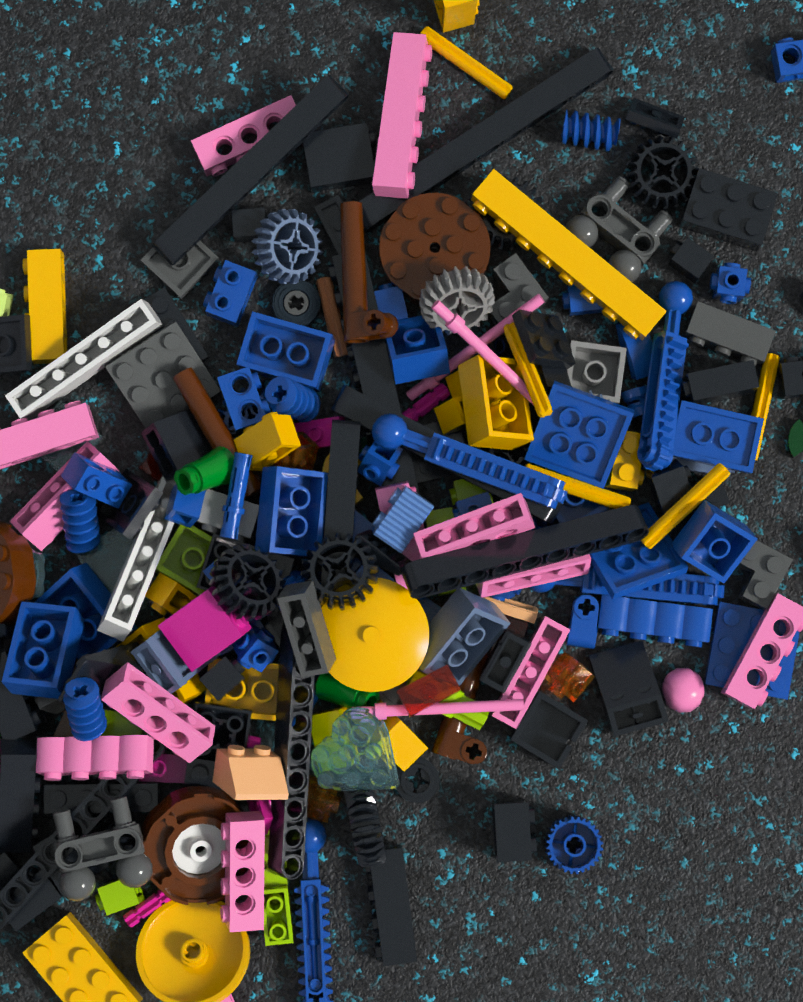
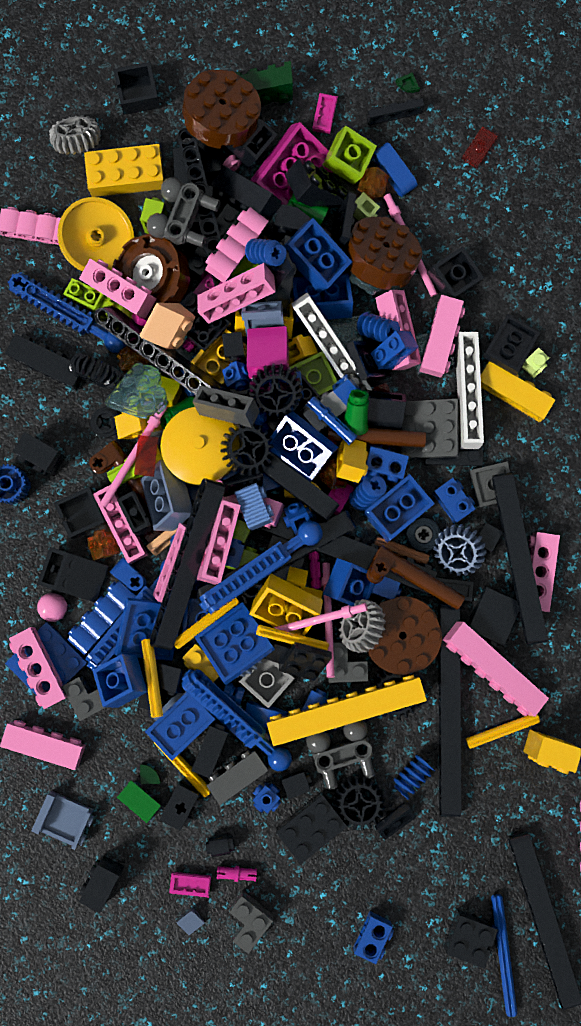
camera: 125 degrees right, 0 degrees up
dark pink axle [123,889,171,927] -> none

